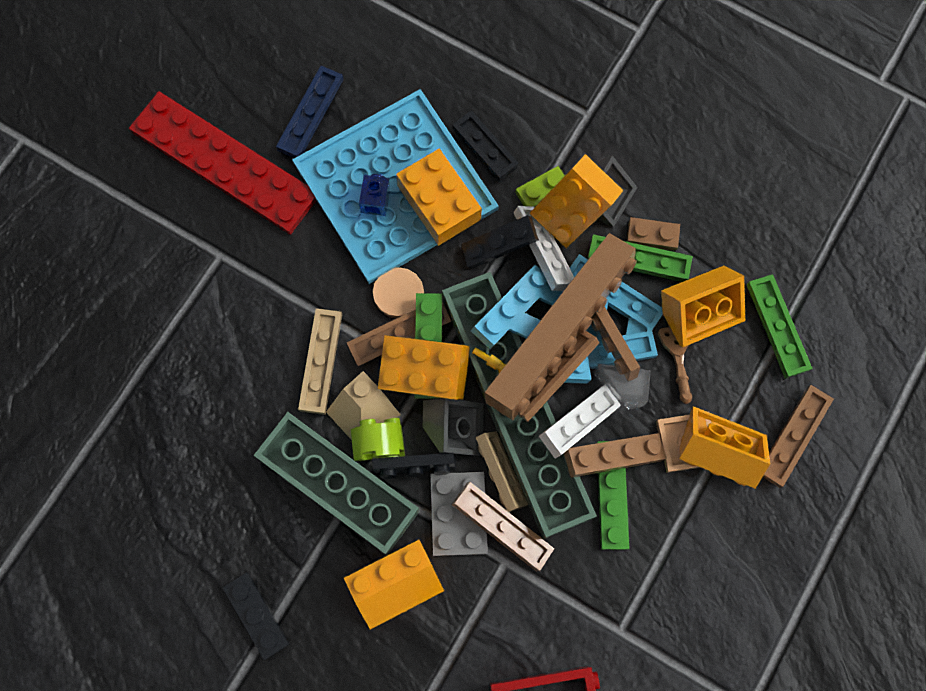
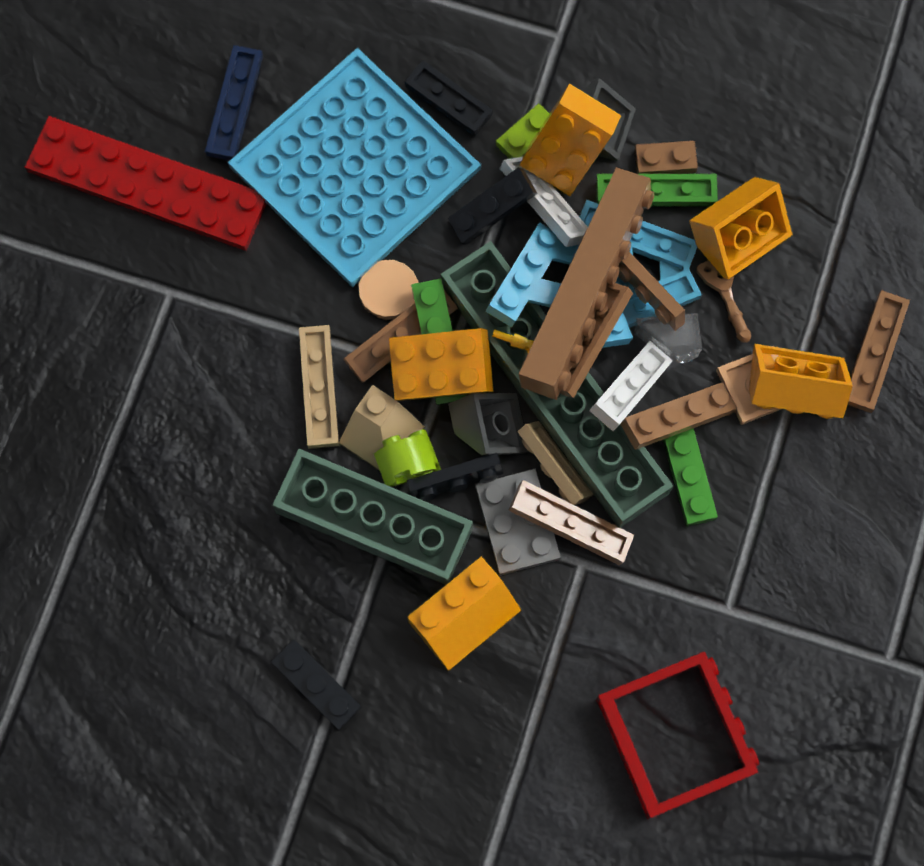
camera: 10 degrees left, 0 degrees up
clear blue brick [359,174,390,216] -> none
light orange brick [396,148,482,246] -> none
bright green plate [747,274,813,379] -> none

